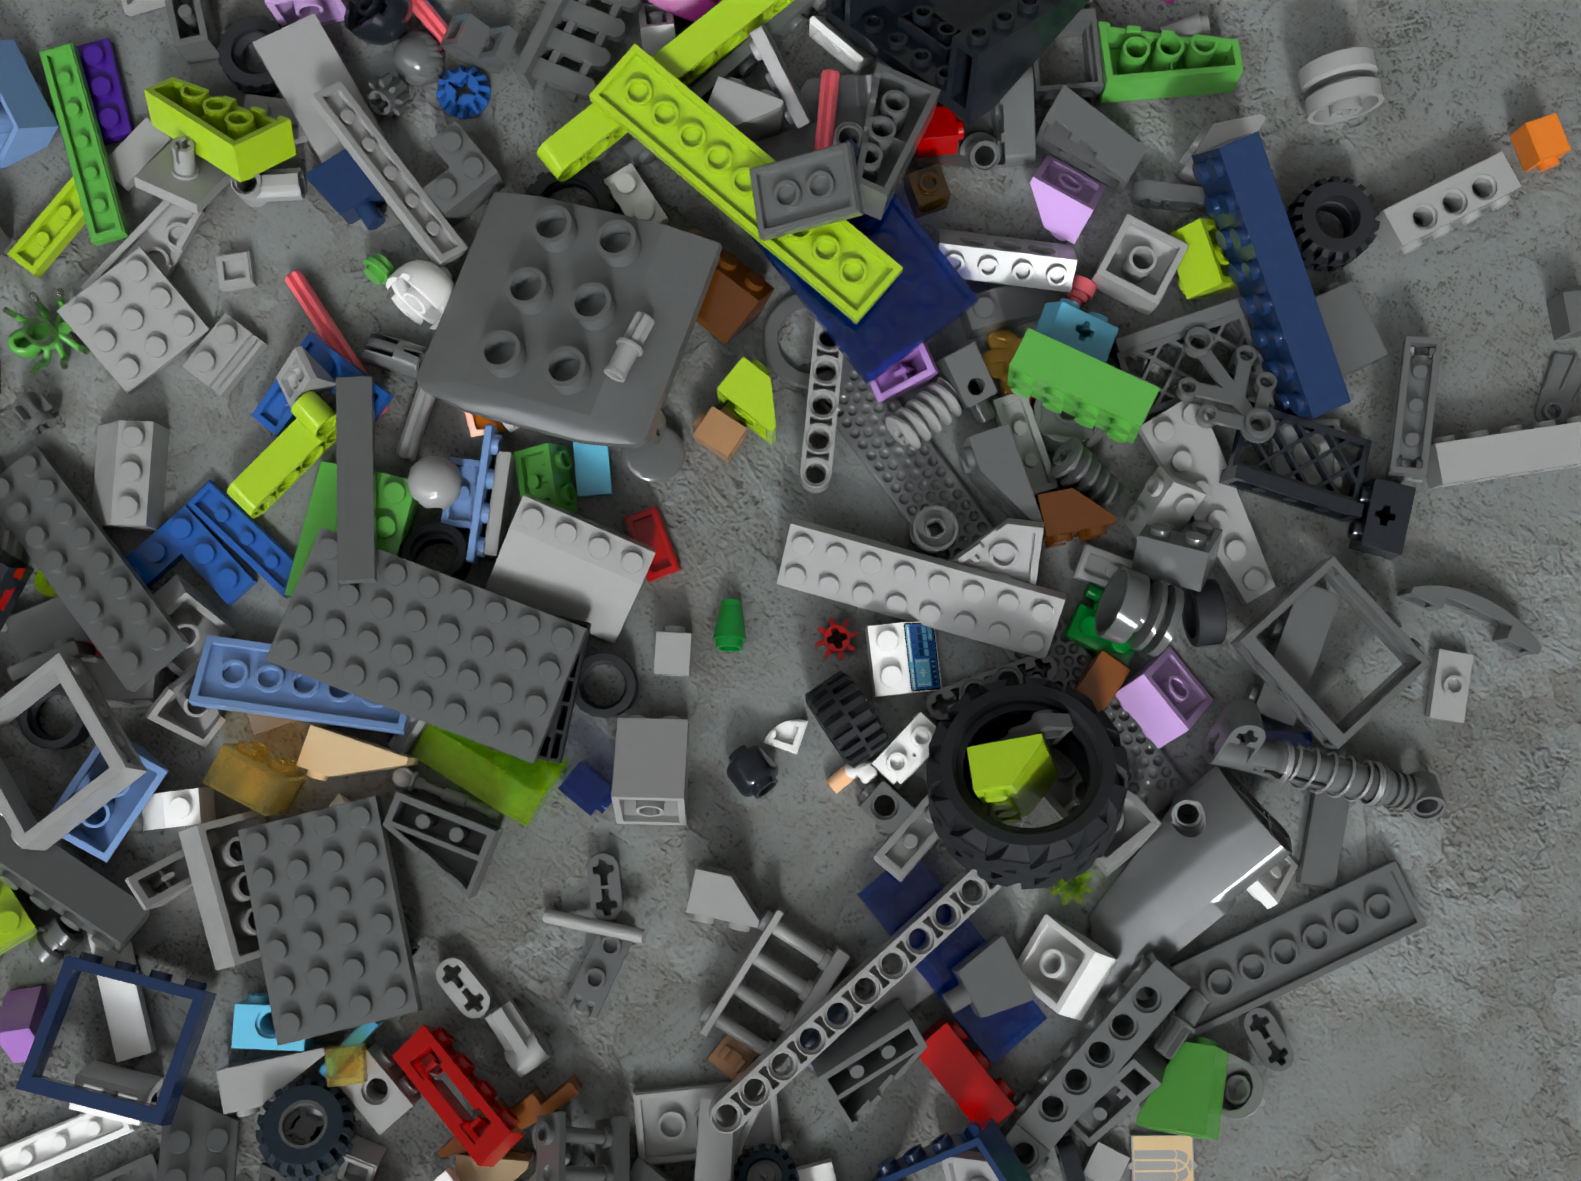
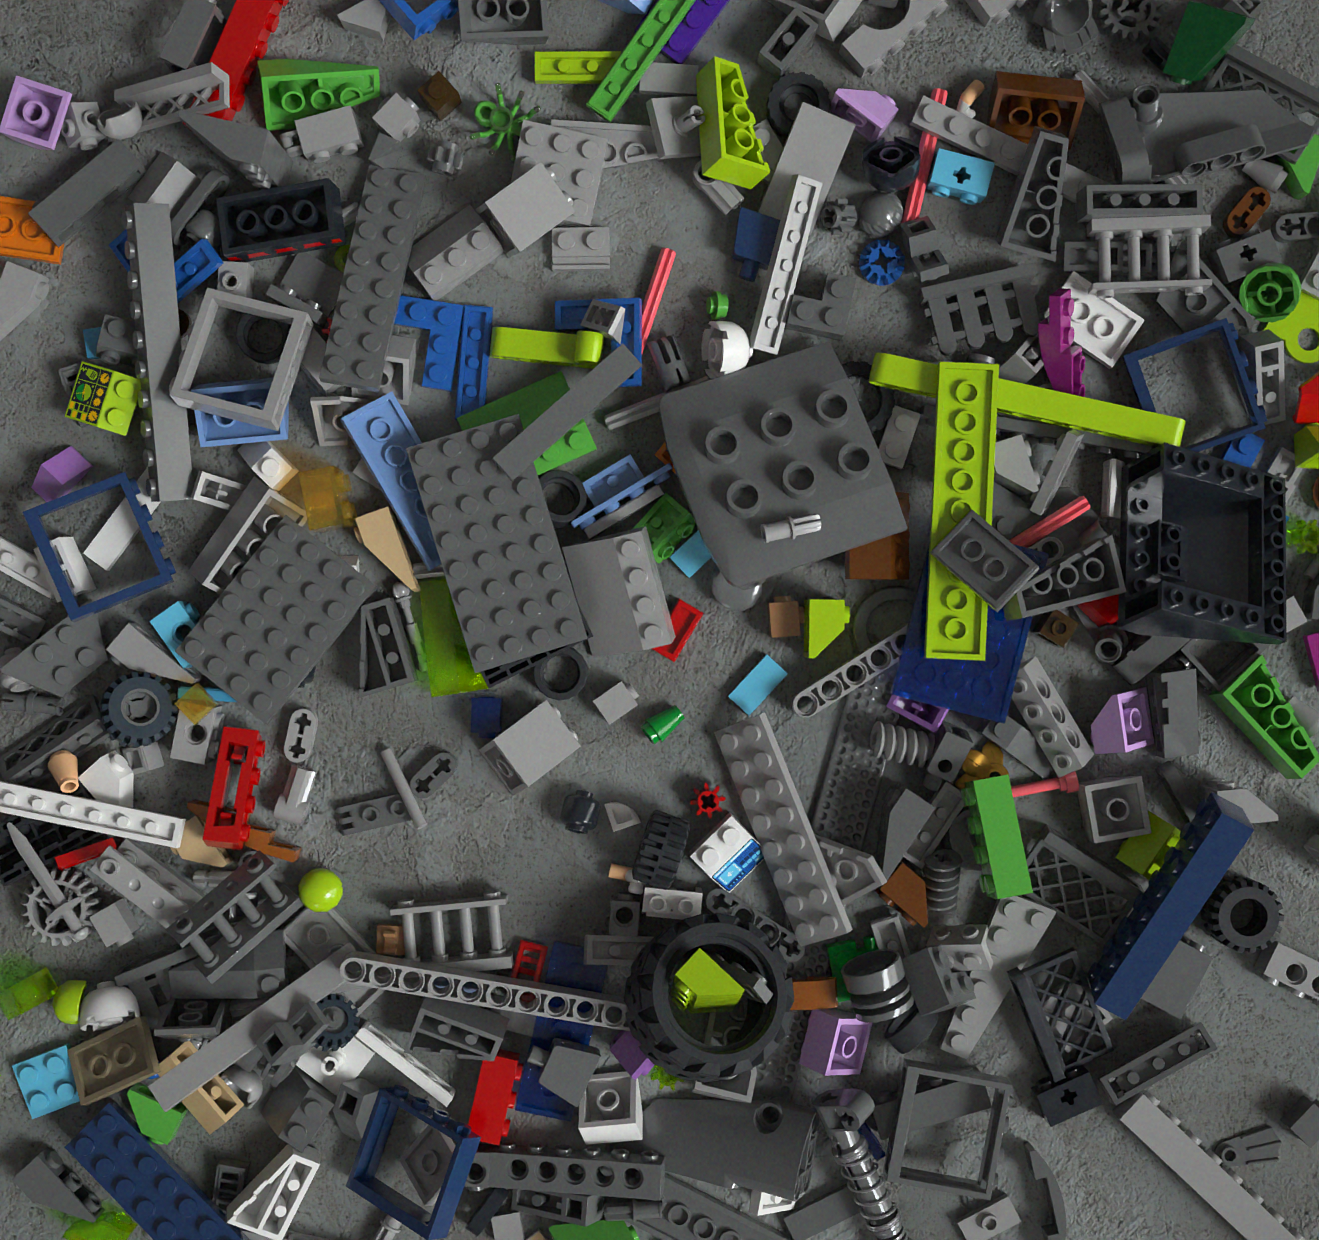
camera: 55 degrees right, 5 degrees up
dark grey wheel [28,915,84,966] -> none
light grey tile [215,251,257,292] -> none
light grey hair [407,456,462,510] -> none
light grey slope [686,863,760,932] -> none
dark grey wheel [909,505,959,556] -> none
medium azure brick [1035,298,1119,363] -> none
dark grey plant [1176,327,1277,443] -> none
none -> lime hair [298,868,343,912]
none -> white tile [355,1021,456,1107]
none -> light grey slope [475,162,575,258]
none -> red slope [506,940,548,1003]
none -> medium lavender slope [609,1030,655,1080]
none -> medium azure tile [728,654,788,715]

